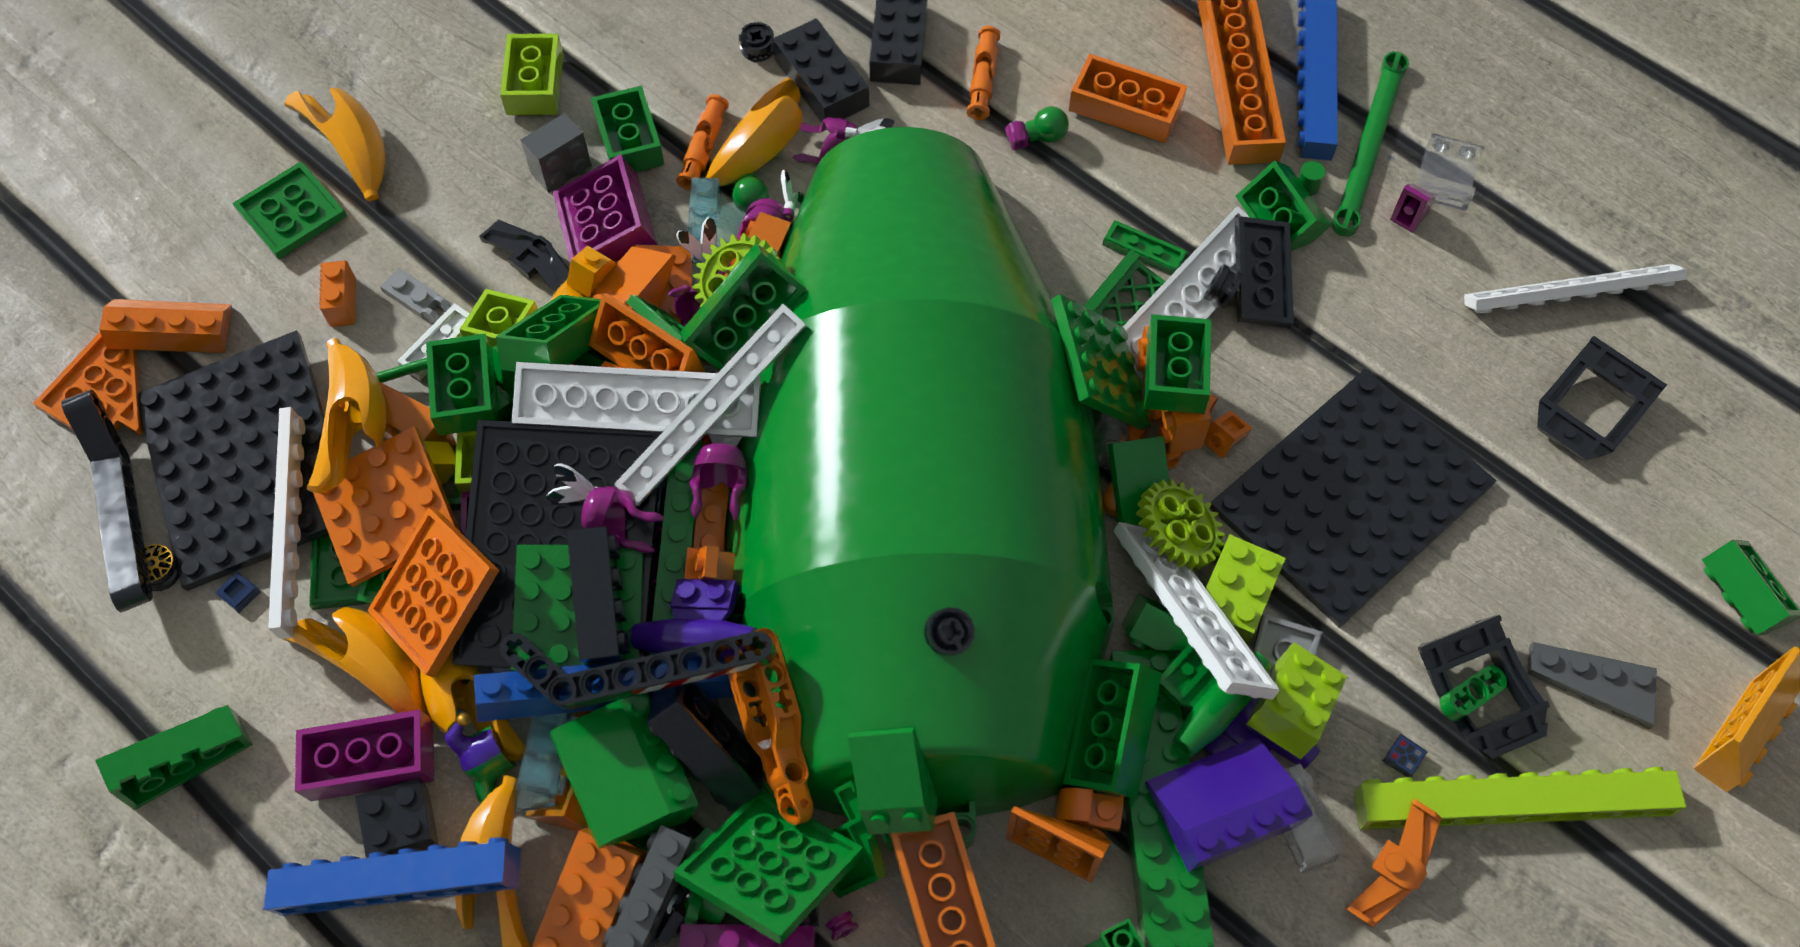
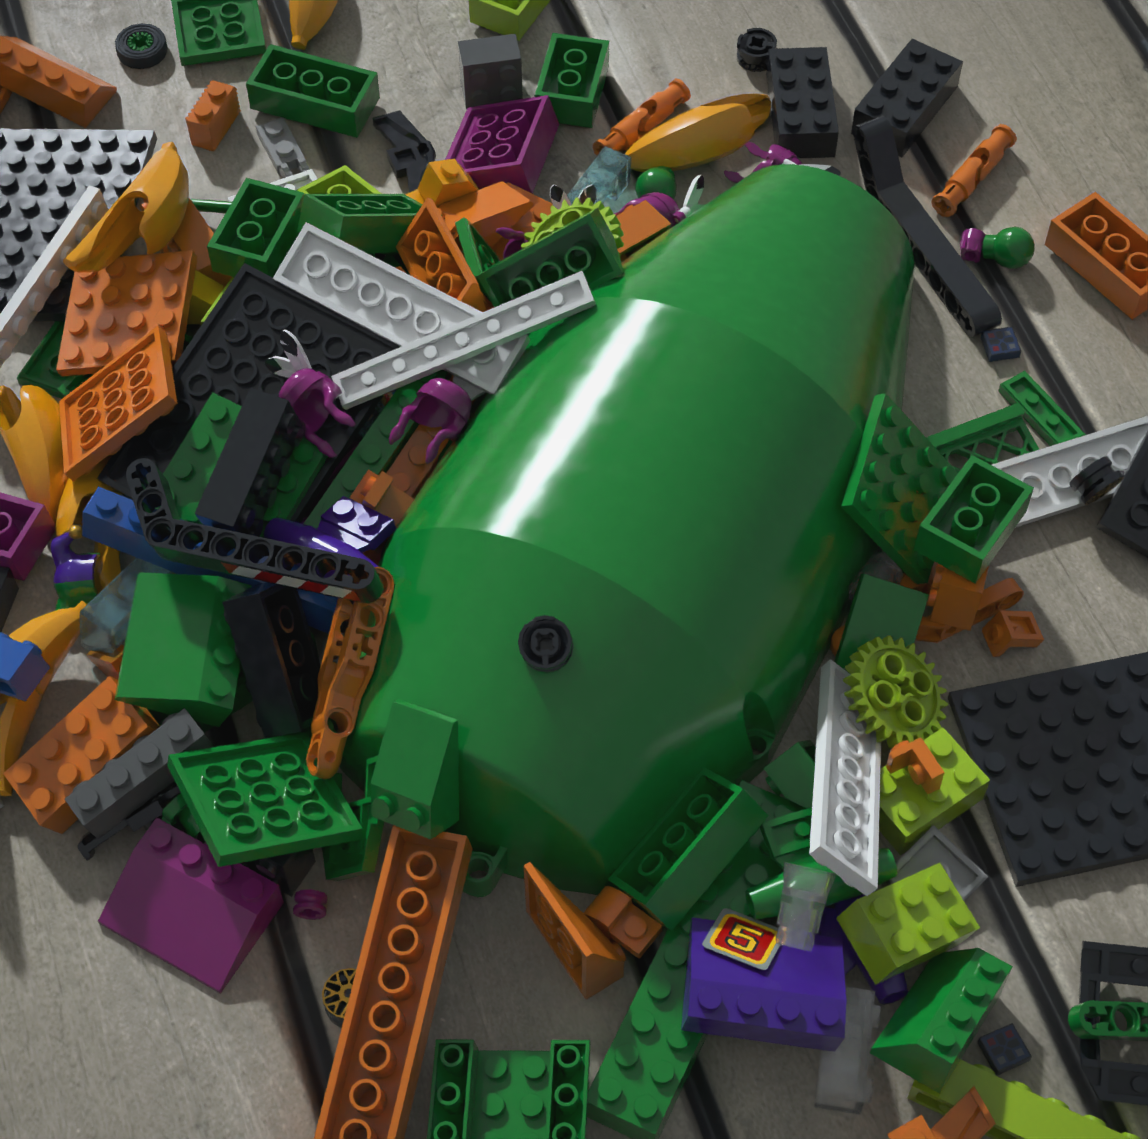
camera: 30 degrees right, 5 degrees down
none -> black bush [115,23,168,69]
none -> green brick [246,44,380,138]
none -> sticker [702,908,786,970]
none -> clear plant [776,862,837,951]
none -> black beam [853,116,1002,337]
none -> green slope [870,948,1013,1094]
none -> orange bracket [886,737,945,795]
none -> dark blue tile [980,326,1021,362]

